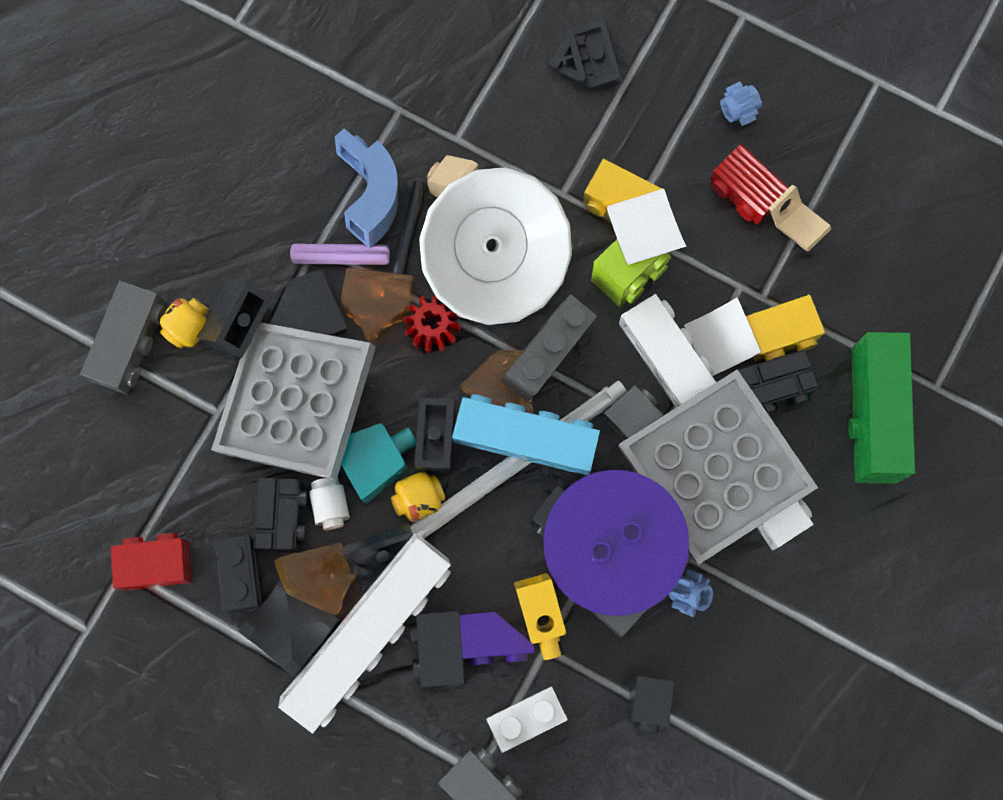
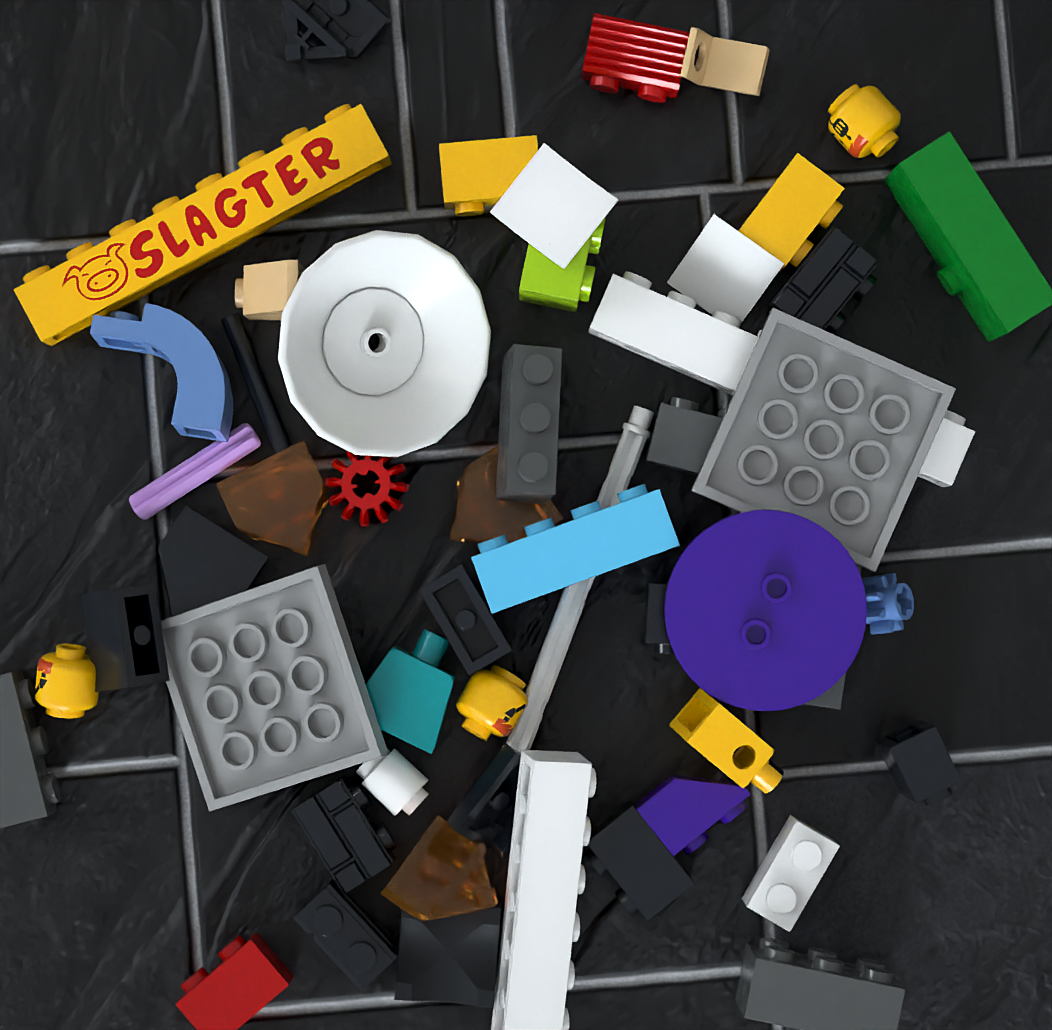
camera: 35 degrees left, 10 degrees up
none -> yellow brick [13,104,392,346]
none -> yellow head [828,84,901,158]

